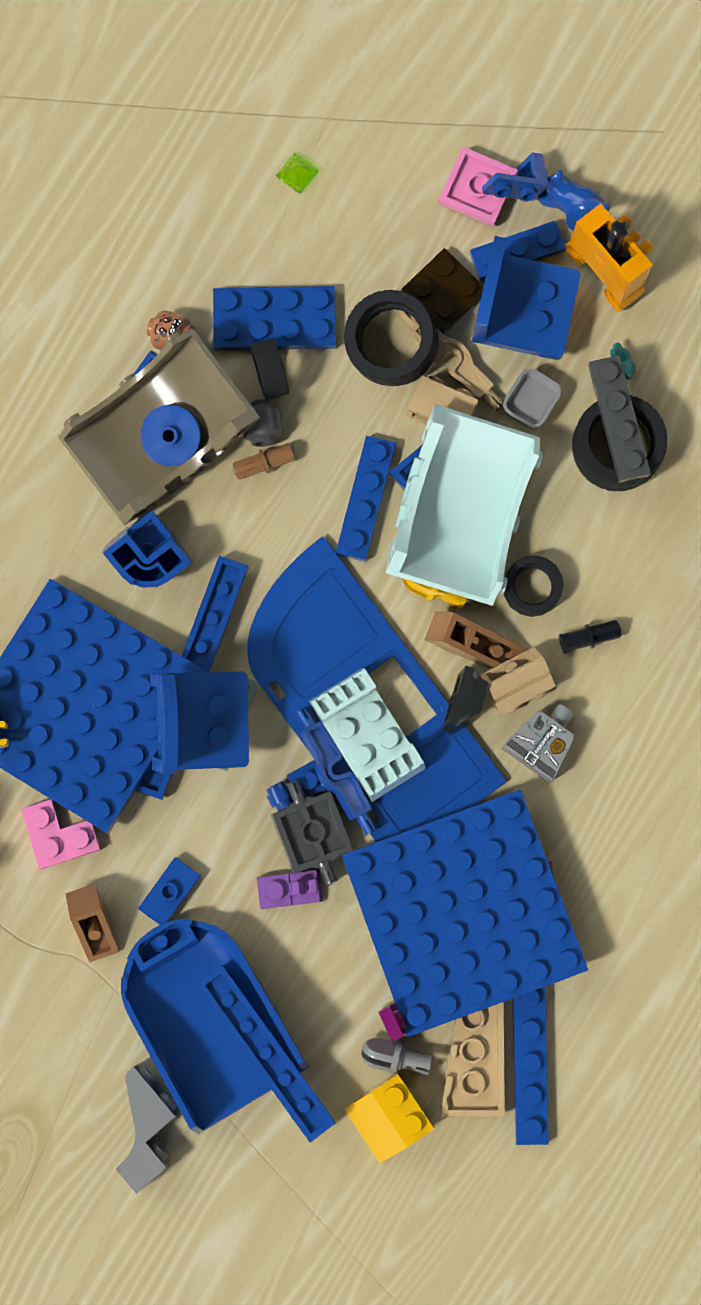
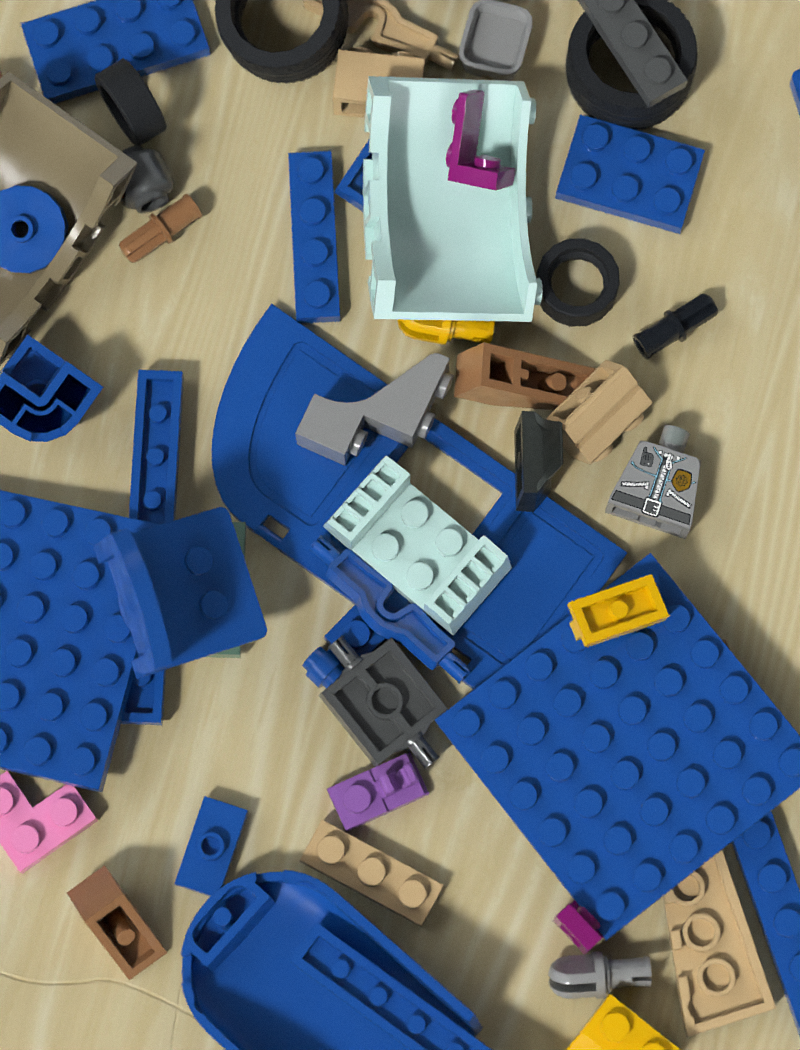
camera: 15 degrees left, 5 degrees down
none -> light grey arch [295,353,454,466]
none -> tan plate [300,820,444,928]
none -> magenta bracket [446,89,515,191]
none -> blue plate [555,114,705,234]
none -> yellow plate [567,574,669,647]

